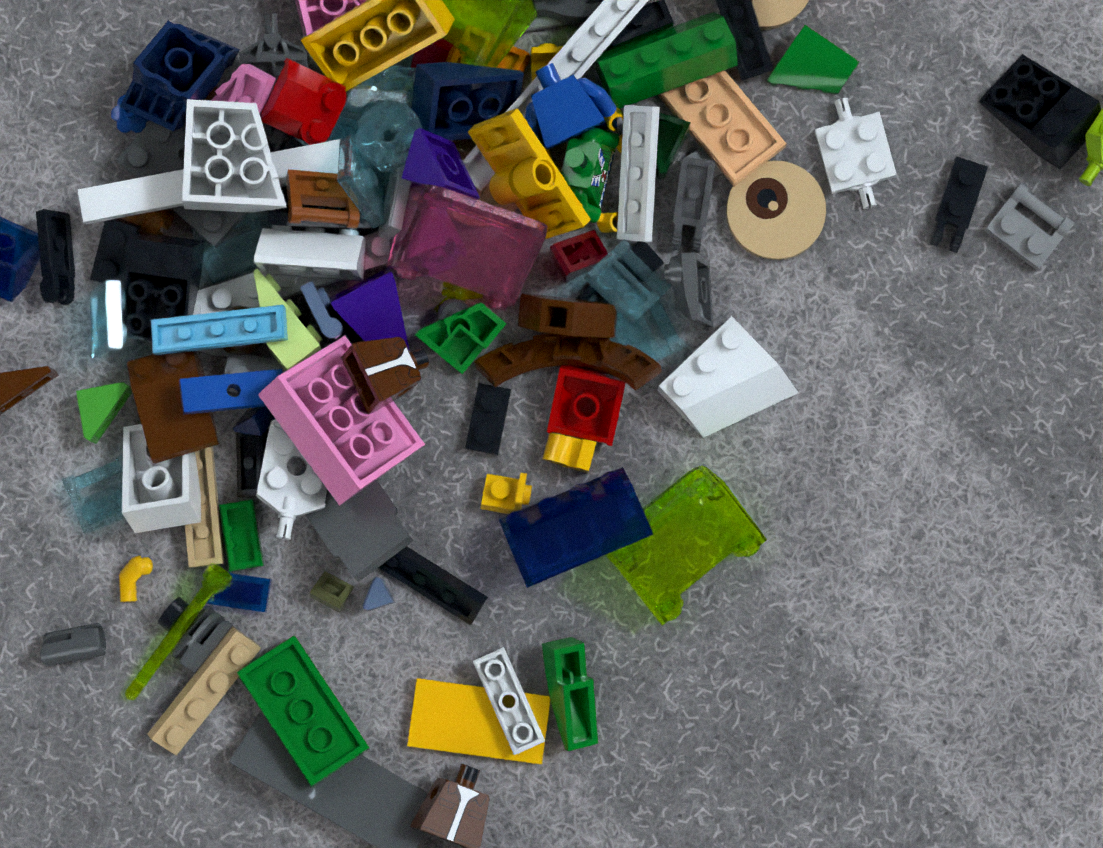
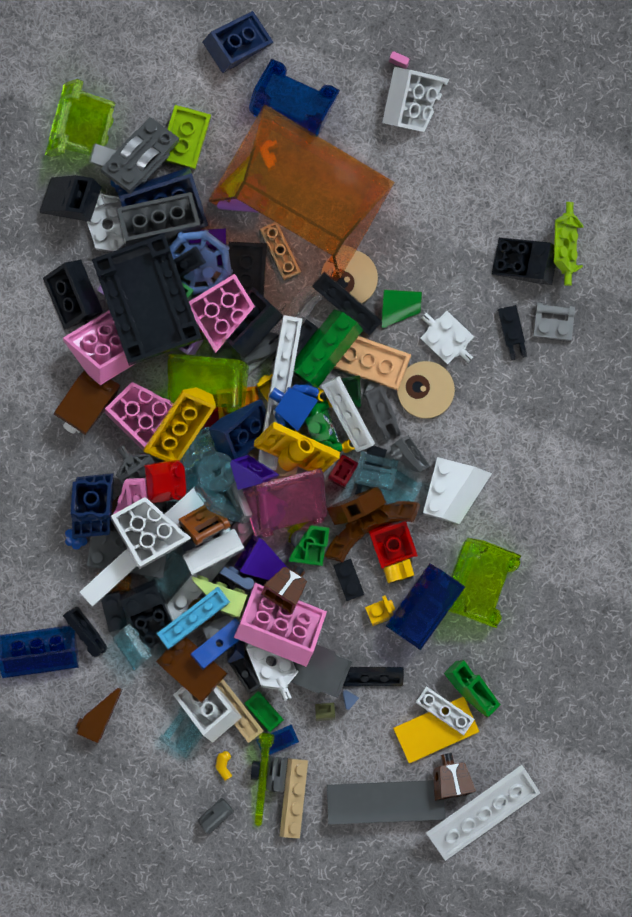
camera: 30 degrees left, 0 degrees up
bright green slope [76,382,133,444] -> none
green plate [237,635,369,788] -> none

